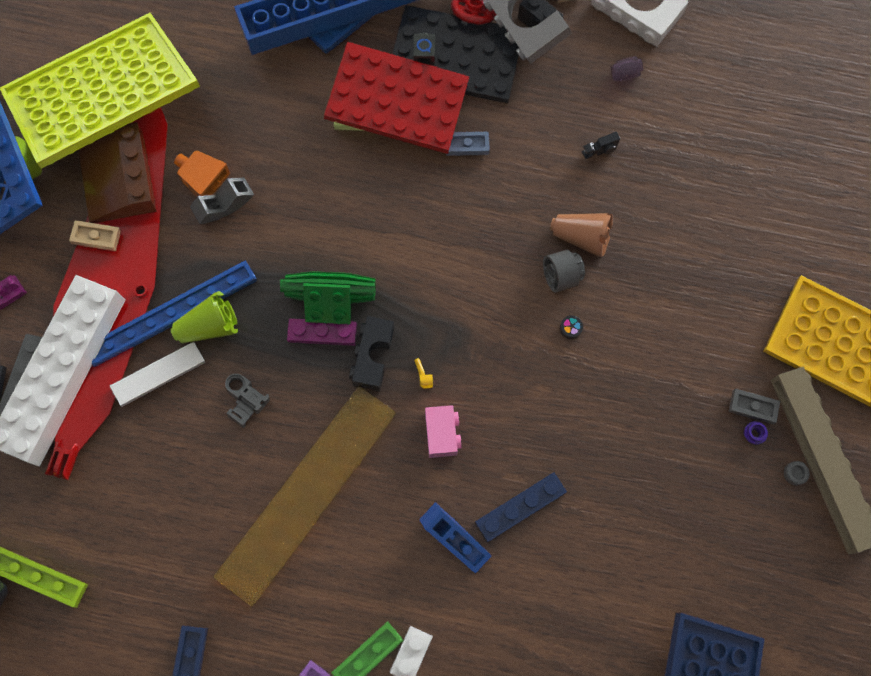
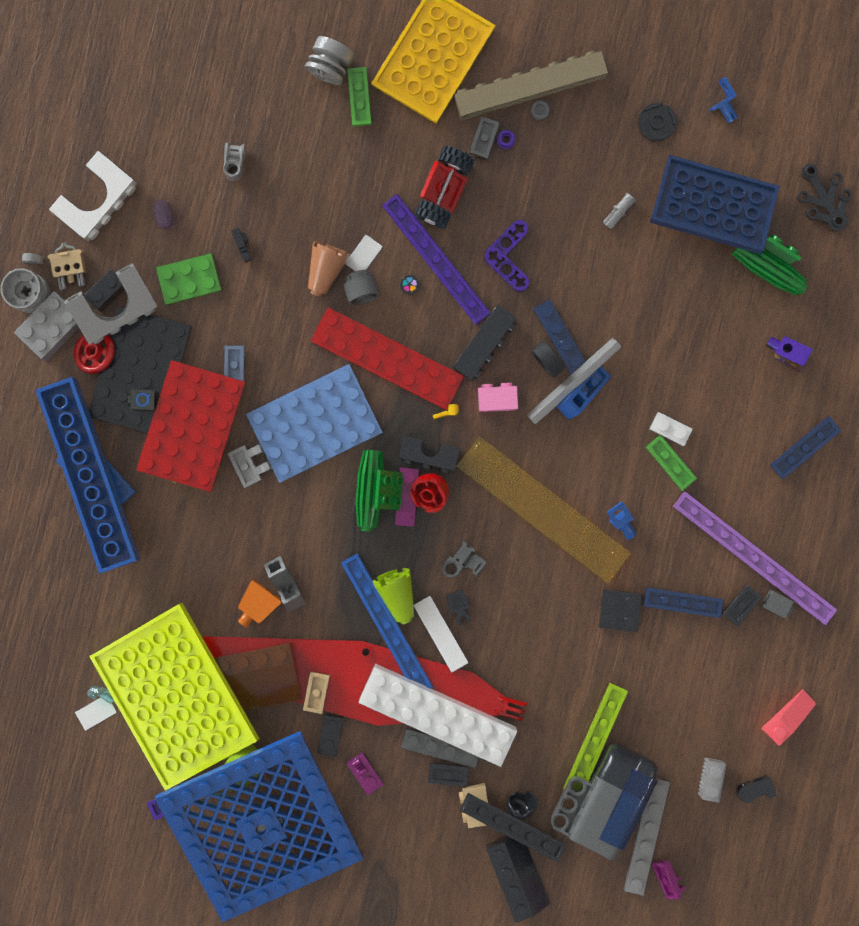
camera: 85 degrees left, 15 degrees up
none -> white sticker [75,694,117,731]
none -> clear light blue arm [87,685,114,704]
none -> bright green plate [156,253,222,305]
none -> light grey piece [223,143,246,182]
none -> light grey plate [228,444,272,488]
none -> medium blue plate [246,364,383,483]
none -> light grey wheel [304,36,354,85]
none -> red plate [311,308,464,410]
none -> black plate [318,714,343,756]
none -> white sticker [345,235,383,271]
none -> bright green plate [347,67,371,127]
none -> dark purple tile [382,194,491,325]
none -> red cylinder [410,473,450,513]
none -> plate [414,146,475,229]
none -> black plate [446,589,471,626]
none -> black brick [453,304,516,381]
none -> dark purple beam [484,220,529,292]
none -> light grey tile [527,338,621,424]
none -> black tyre [531,341,565,378]
none -> black plate [599,589,642,632]
none -> light grey axle [603,193,636,229]
none -> blue bracket [607,502,637,540]
none -> black tile [638,103,677,142]

